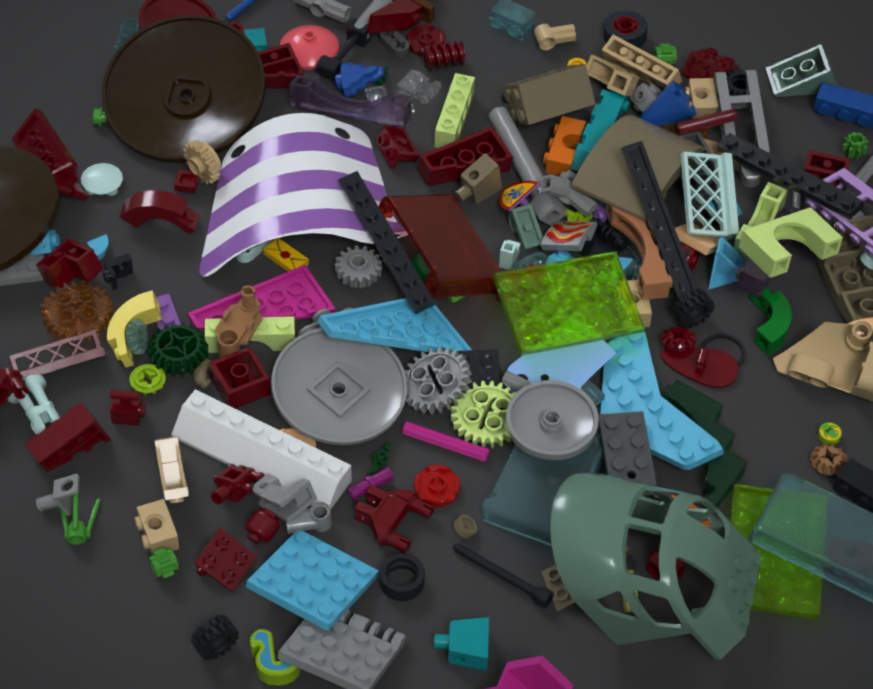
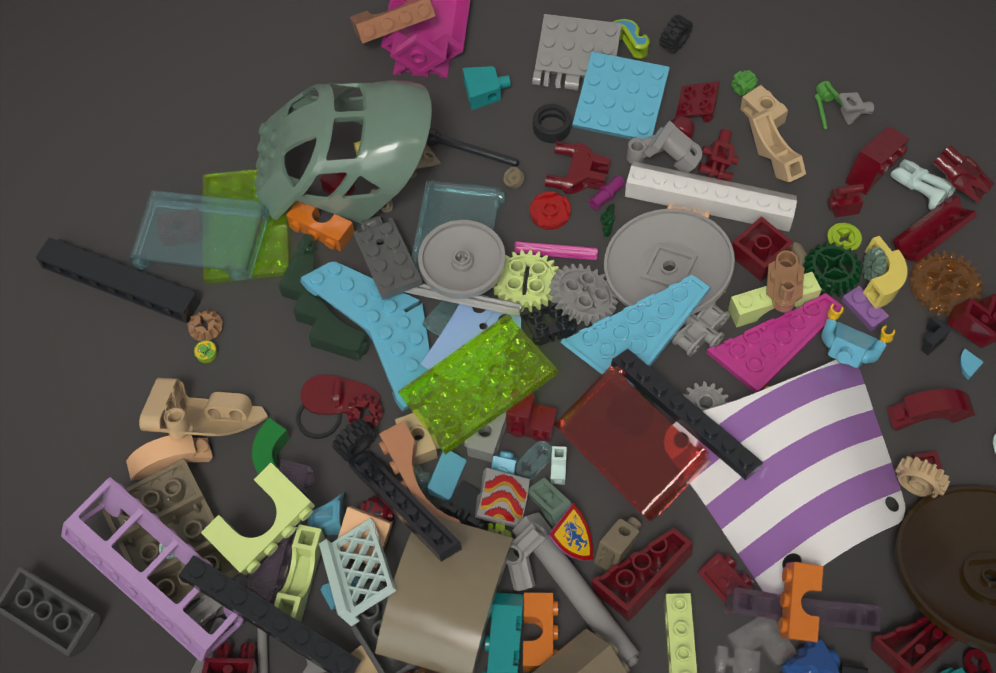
camera: 170 degrees right, 10 degrees up
none -> orange arch [778,562,823,642]
none -> medium azure torso [821,303,895,368]

